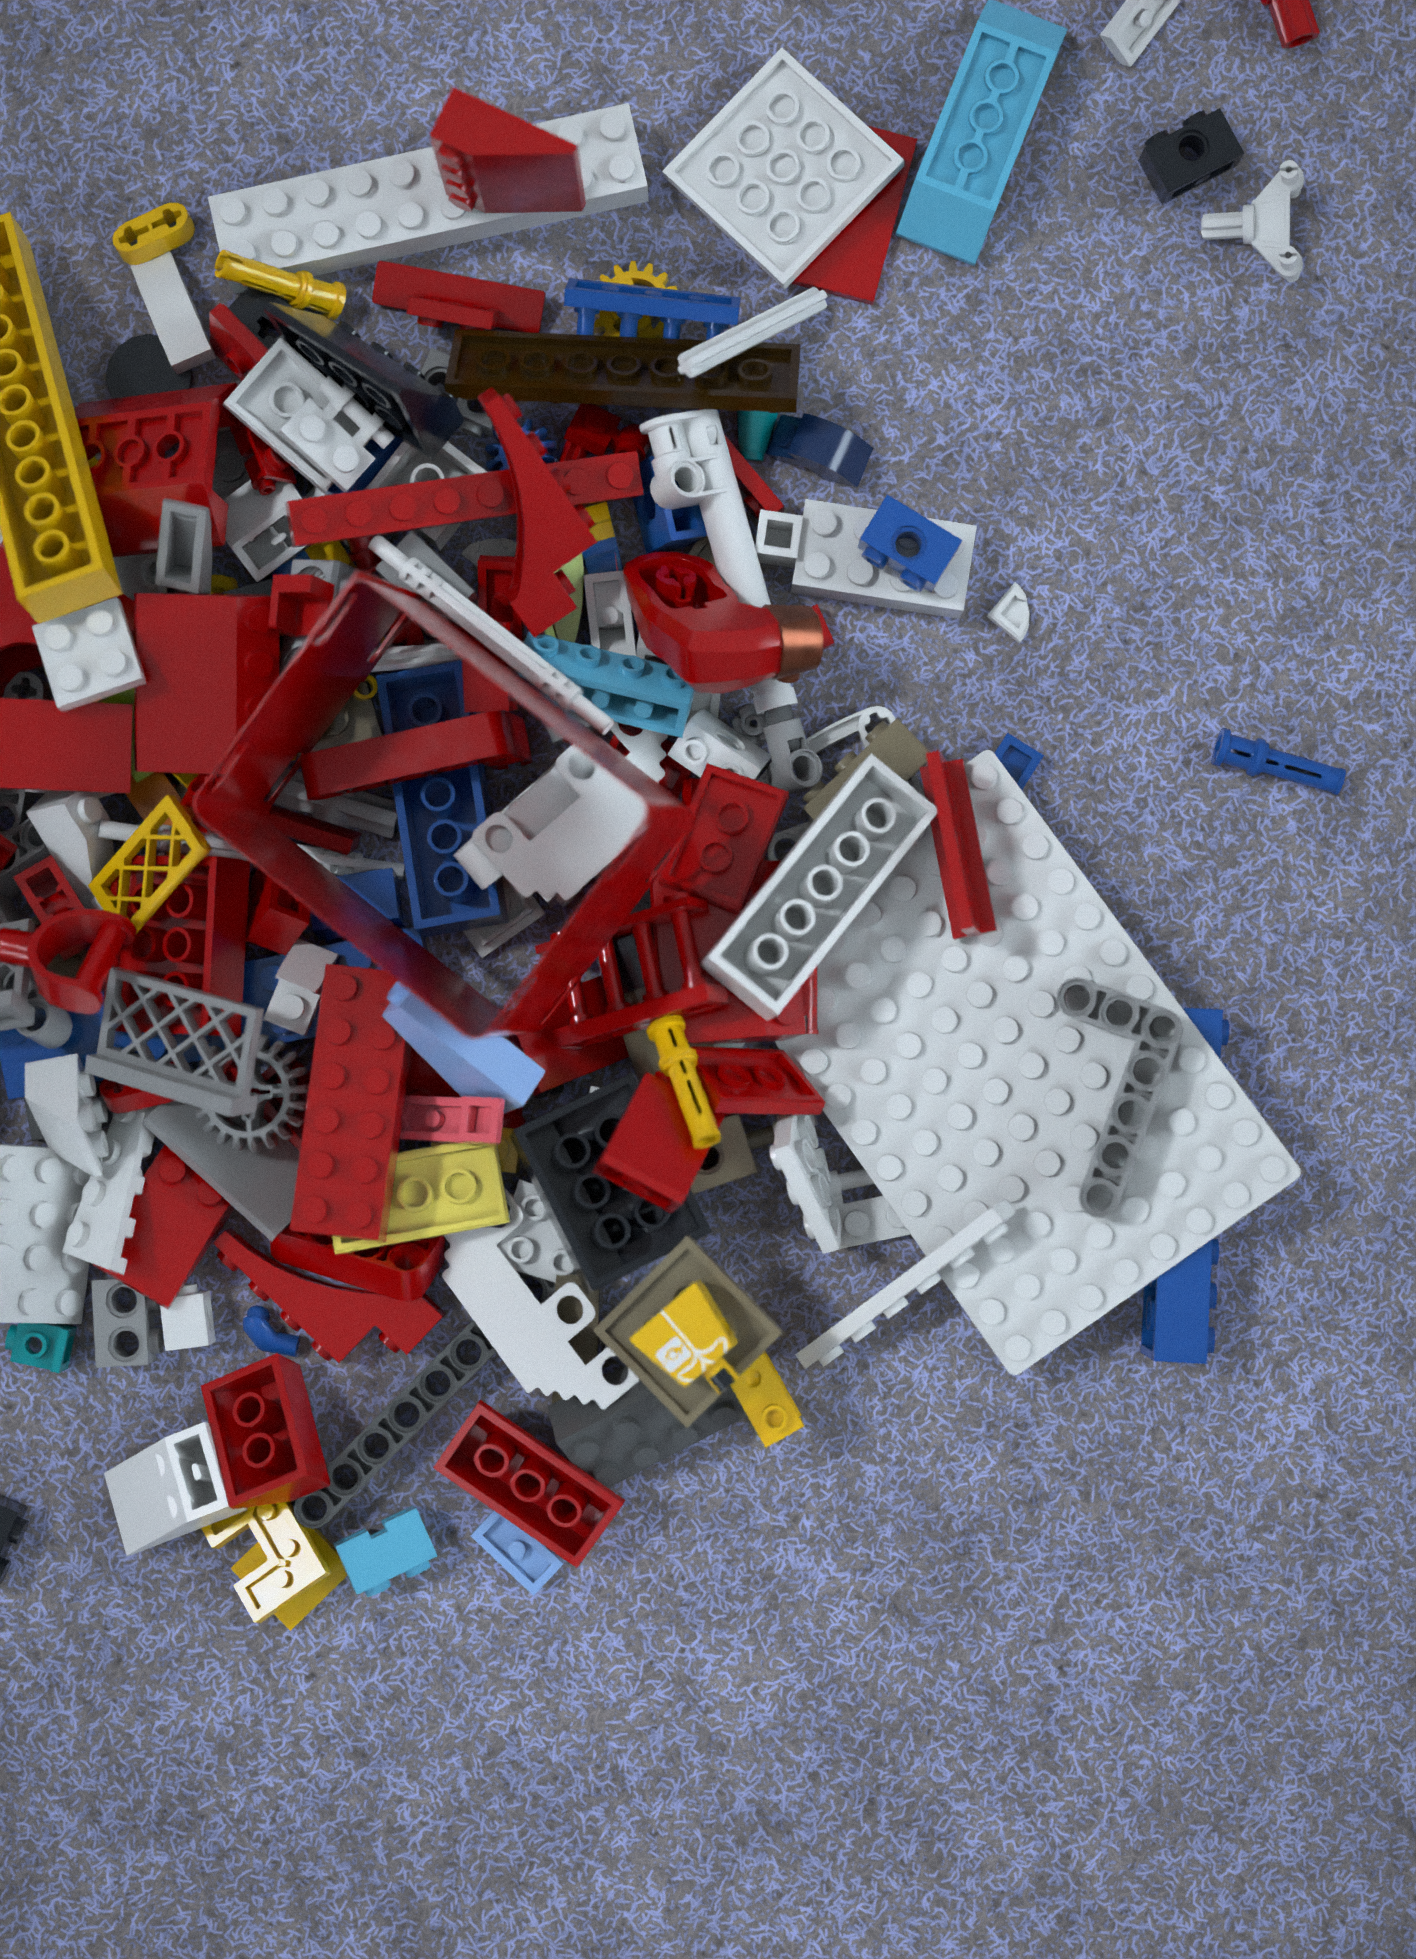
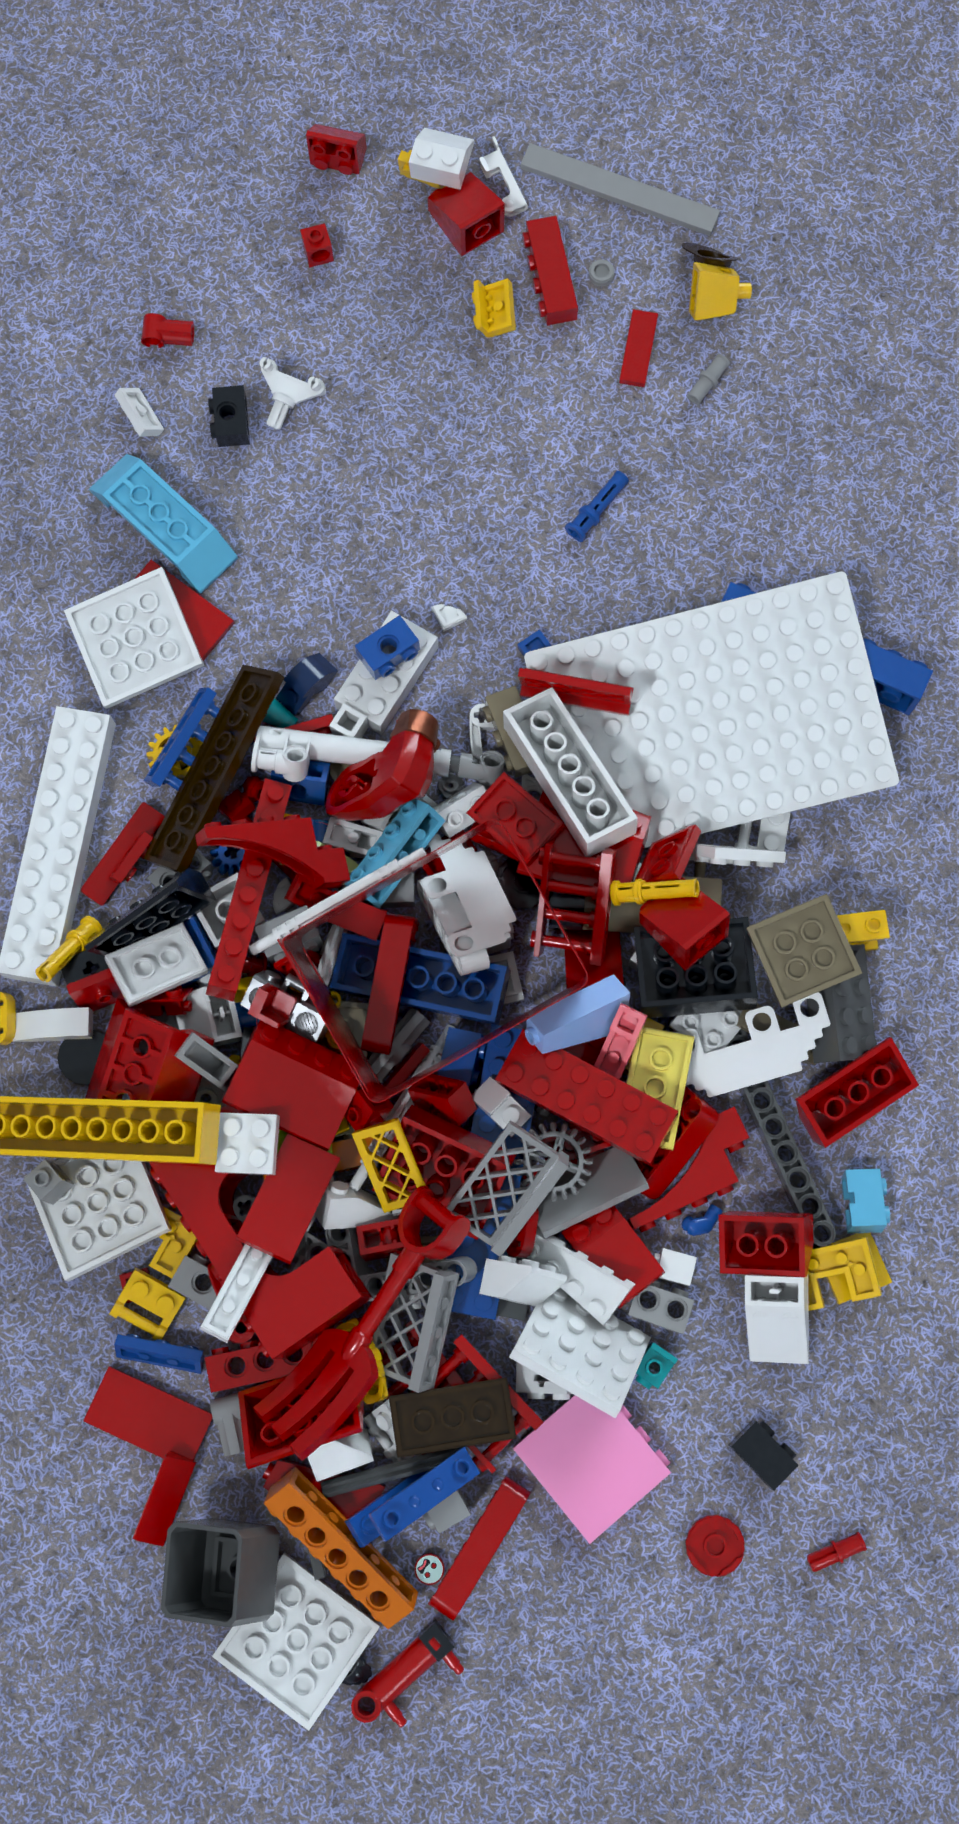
camera: 65 degrees left, 10 degrees down
white plate [278,376,395,493] -> none
red slope [429,87,586,213] -> none
light blue plate [471,1510,564,1596] -> none
yellow torso [629,1279,740,1395] -> none
white axle [677,287,827,378] -> none
white plate [795,1199,1016,1369] -> none
light grey beam [1056,977,1183,1218] -> none

